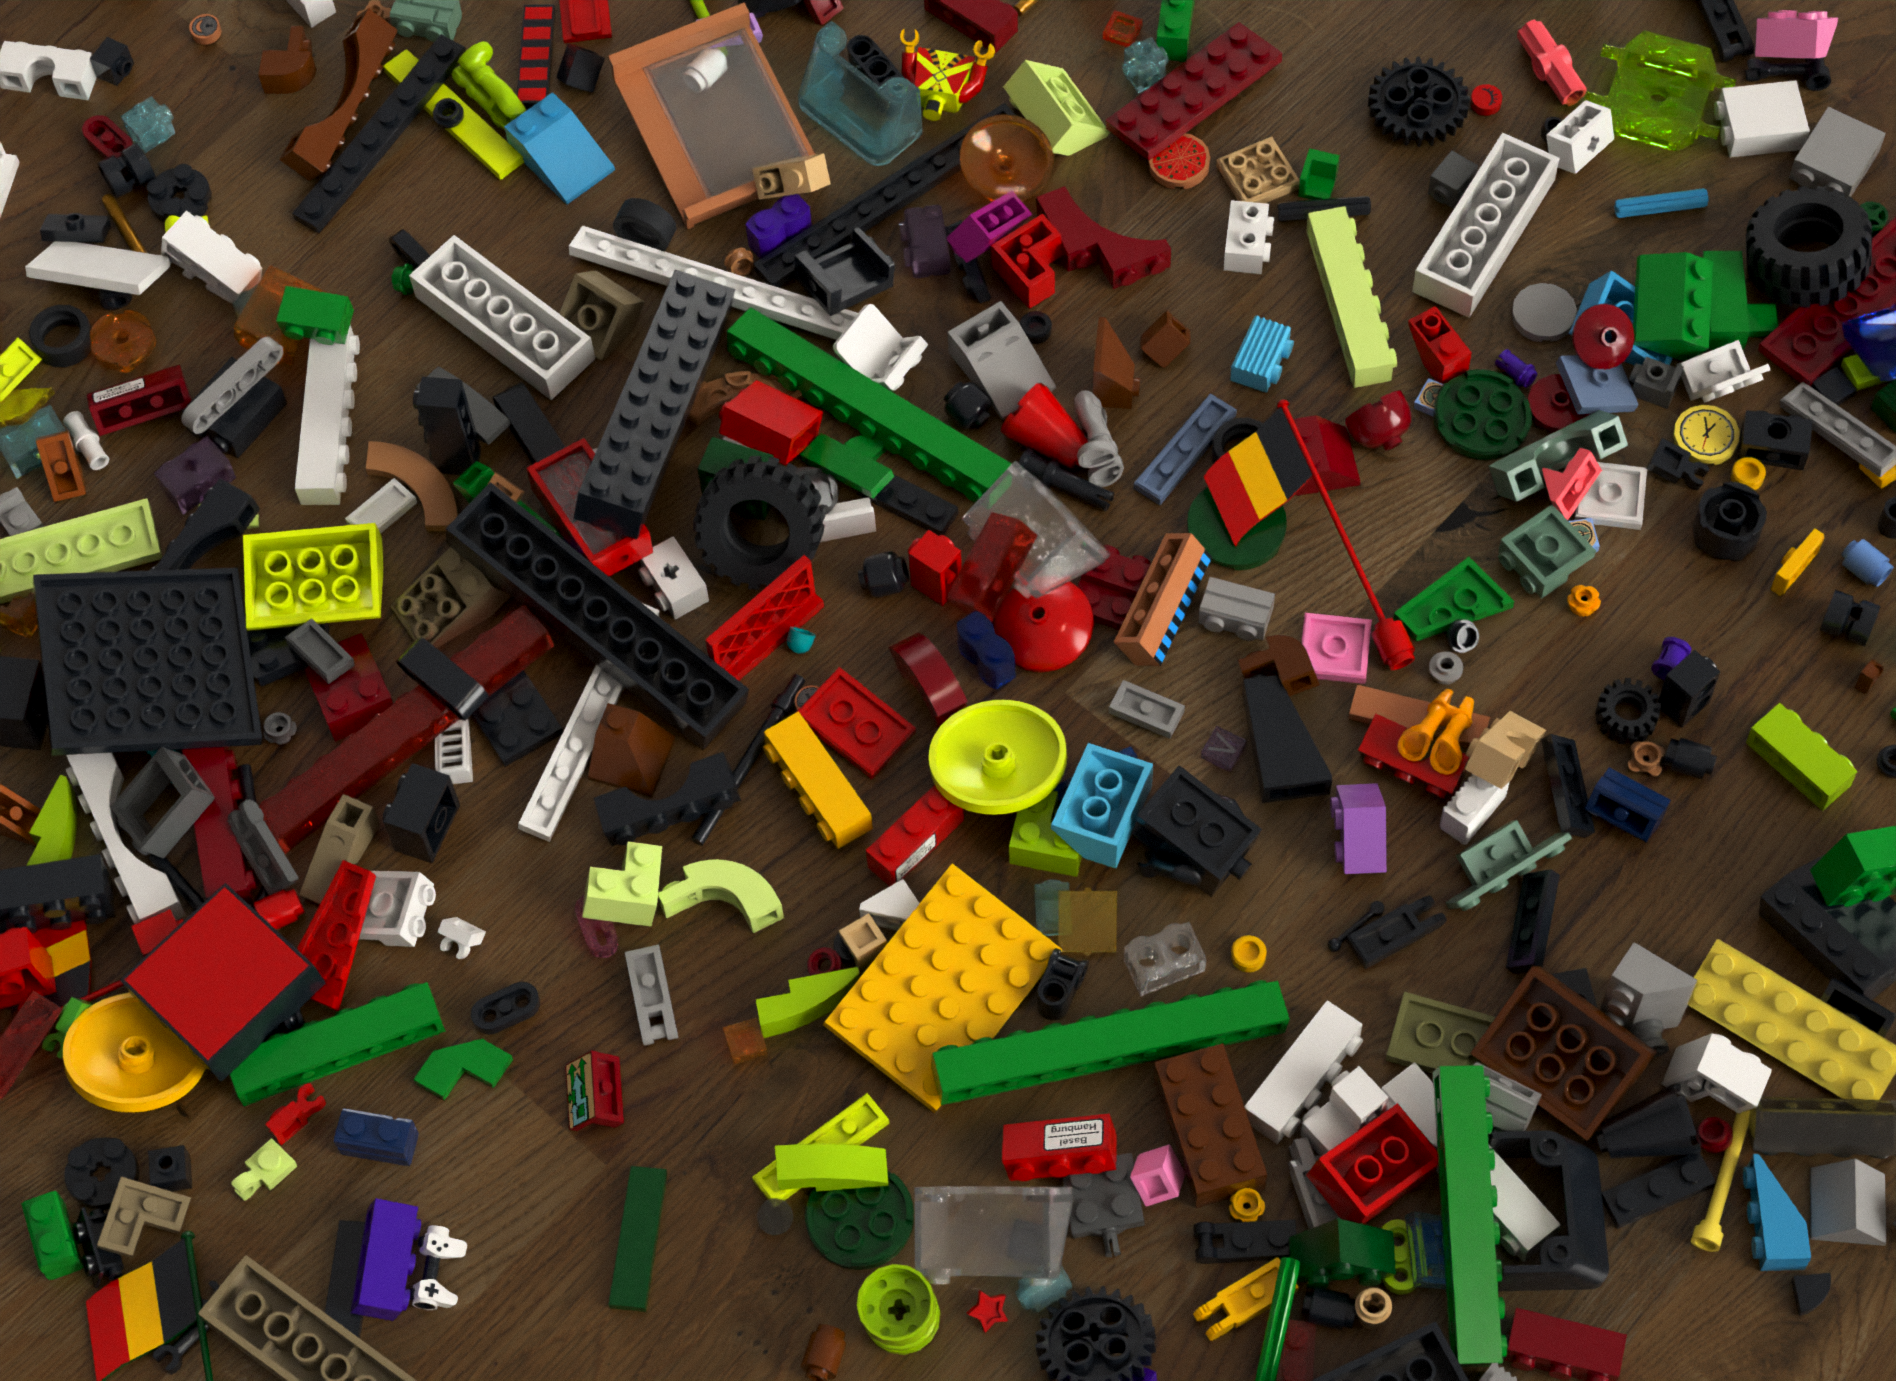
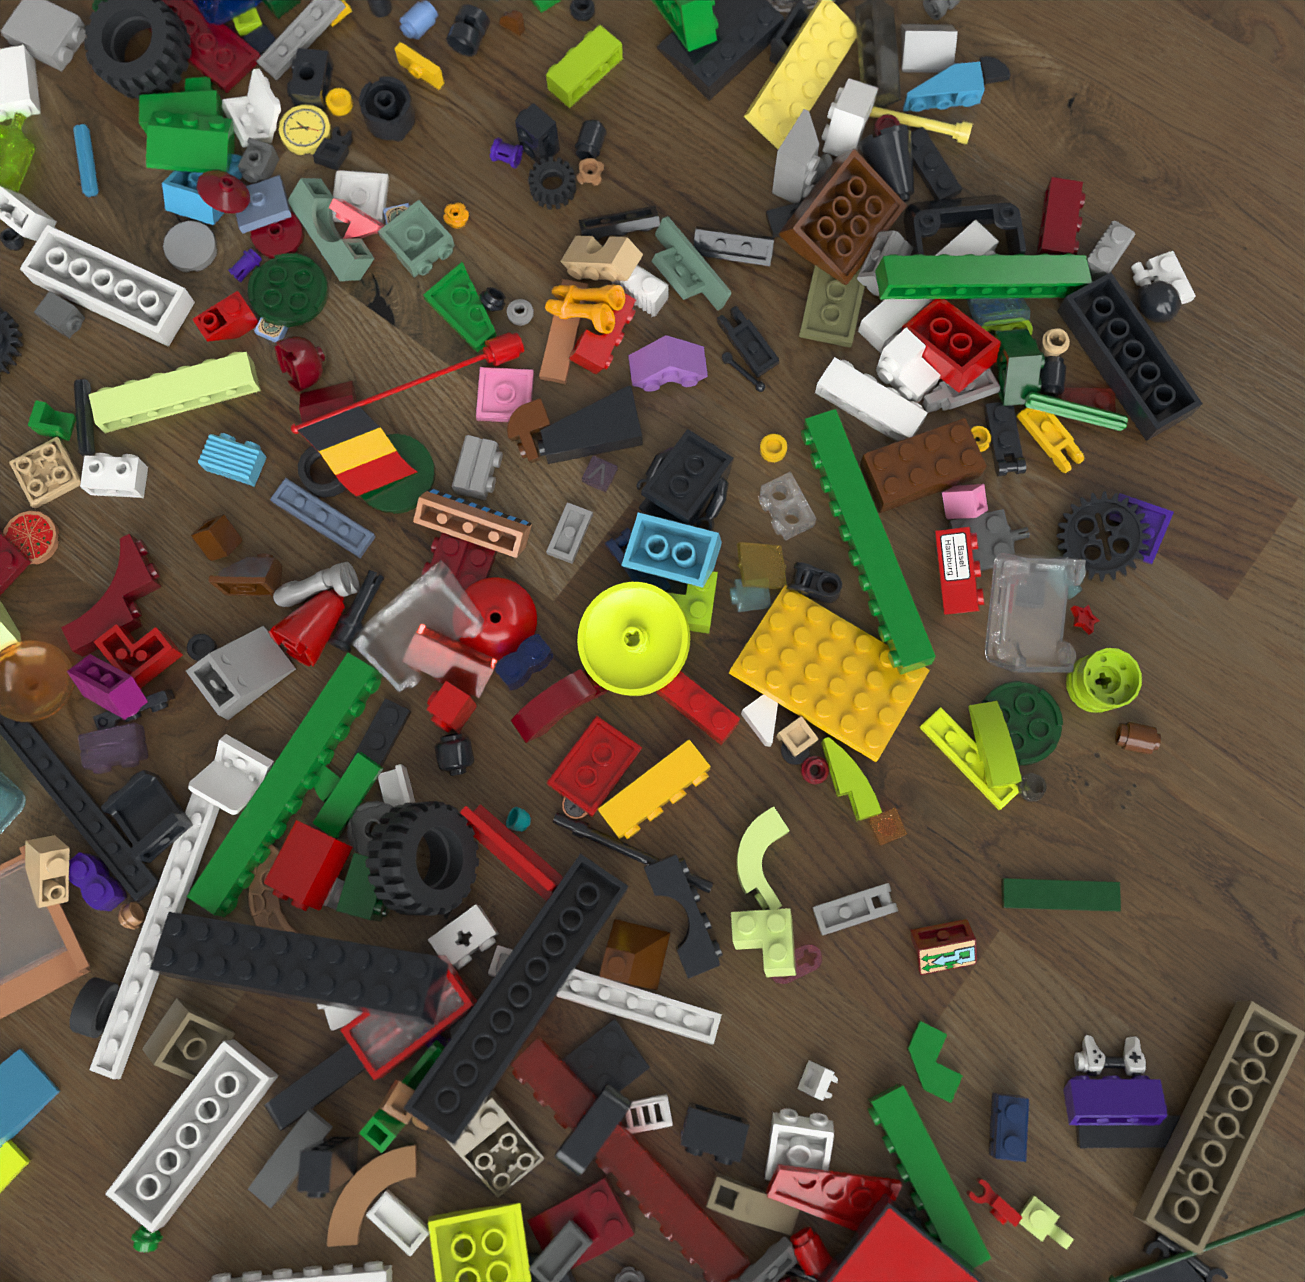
camera: 95 degrees left, 15 degrees up
black beam [389,229,430,270] -> none
black plate [471,982,540,1035] -> none
black head [943,381,991,430] -> none
dark blue brick [1585,767,1671,843] -> none

